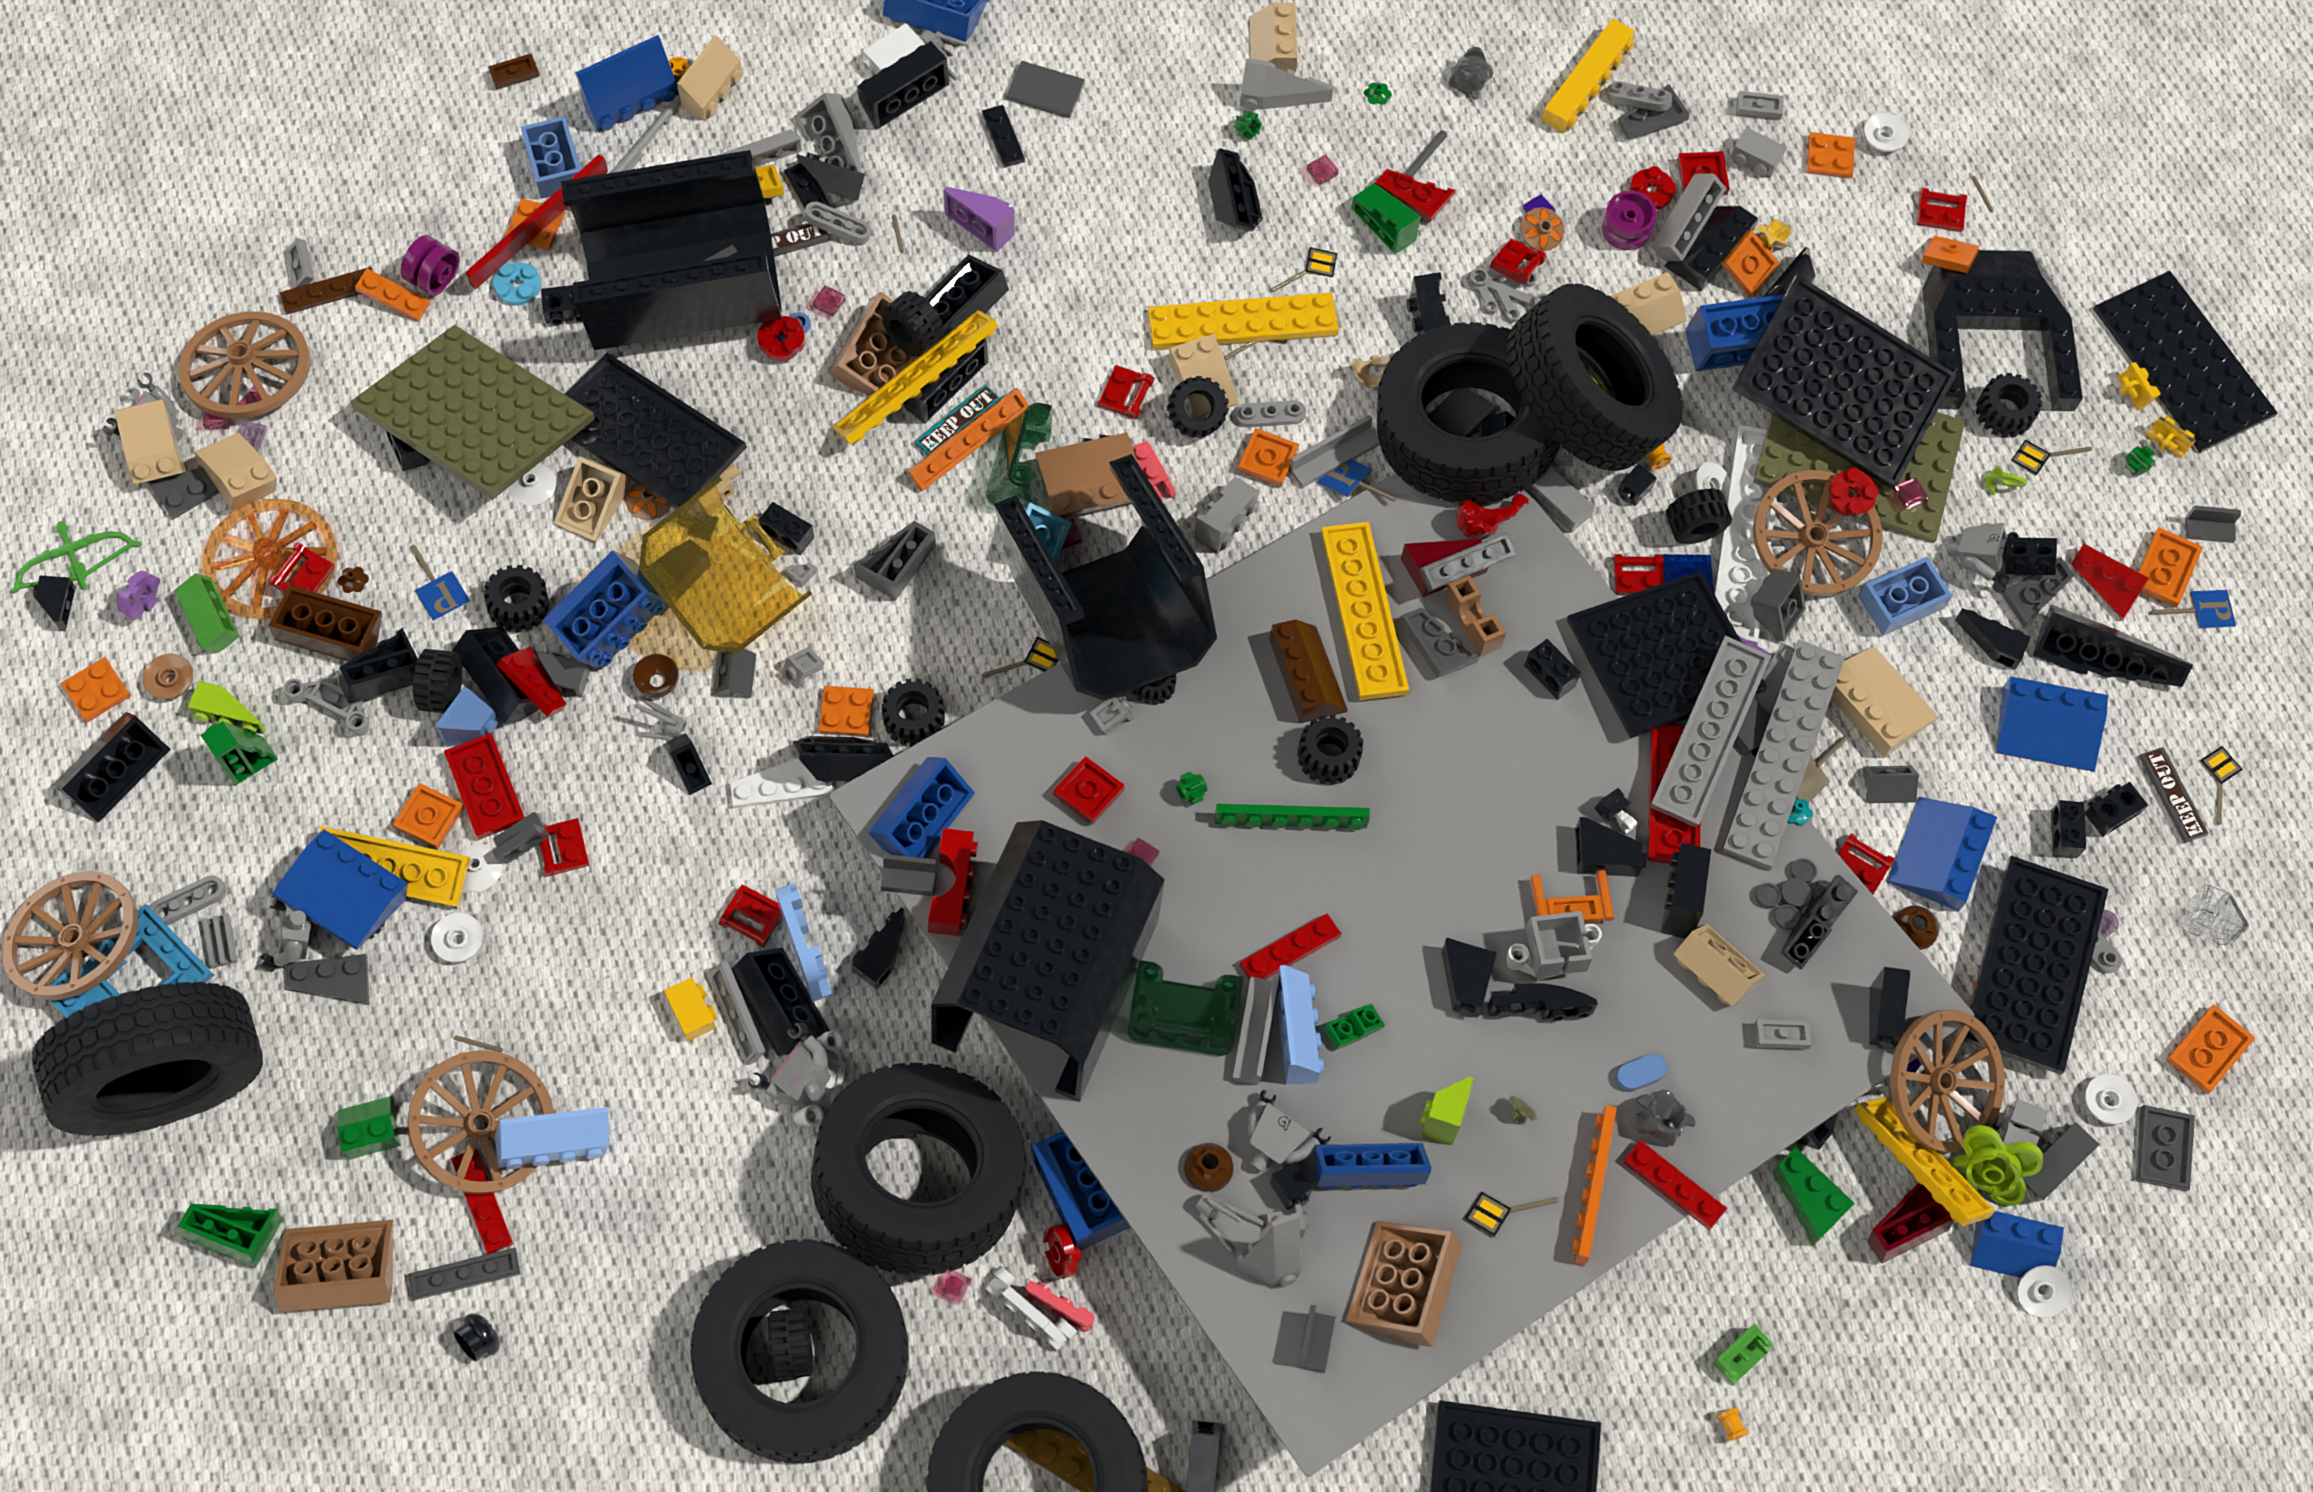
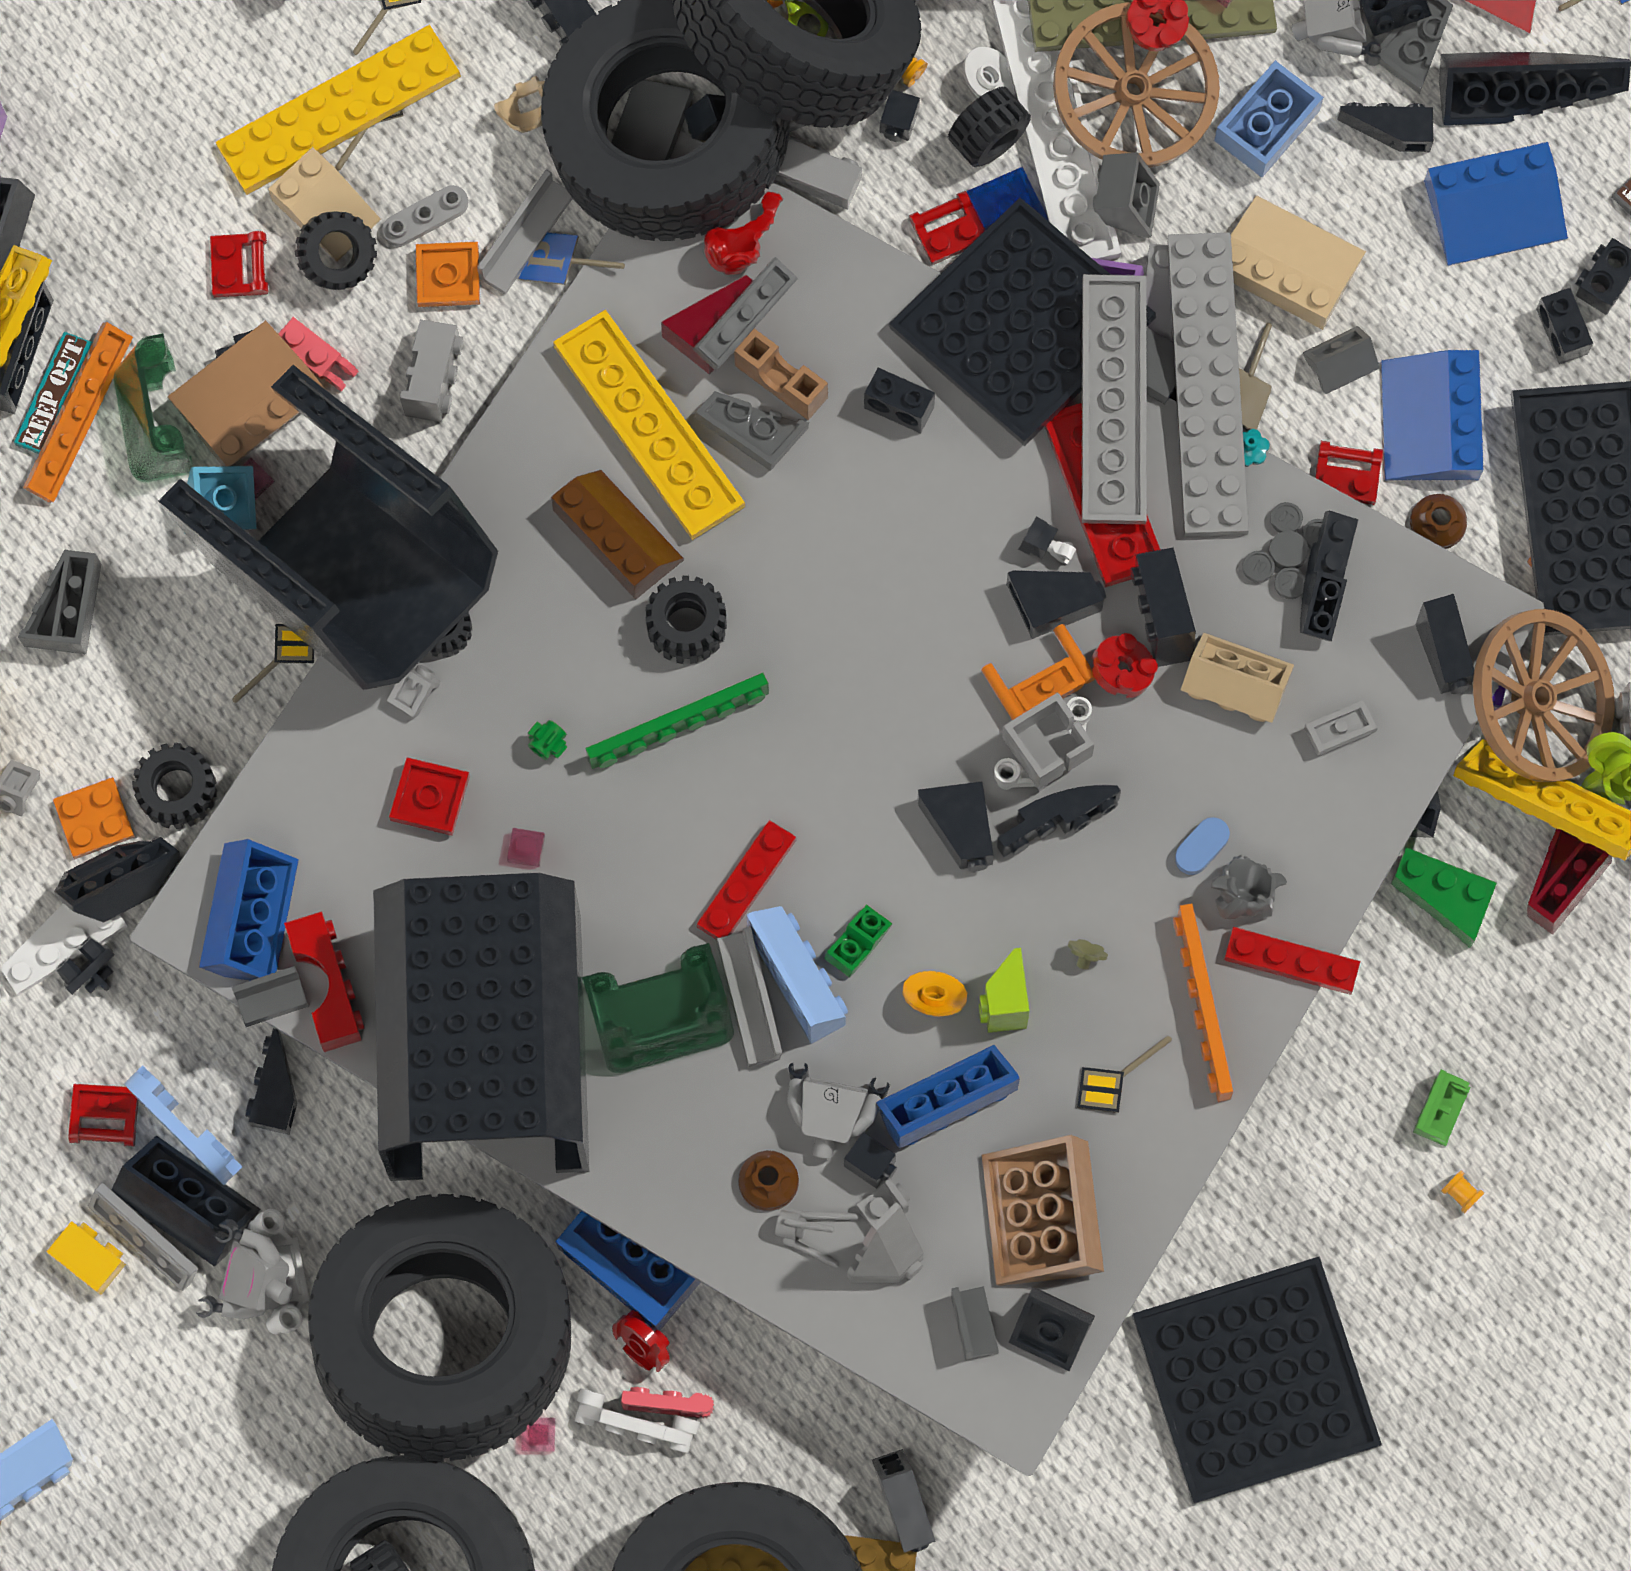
camera: 20 degrees left, 10 degrees up
none -> black hips [56,936,115,995]
none -> light orange dish [902,971,968,1017]
none -> black bracket [1008,1287,1095,1372]
none -> red plate [1092,633,1158,698]

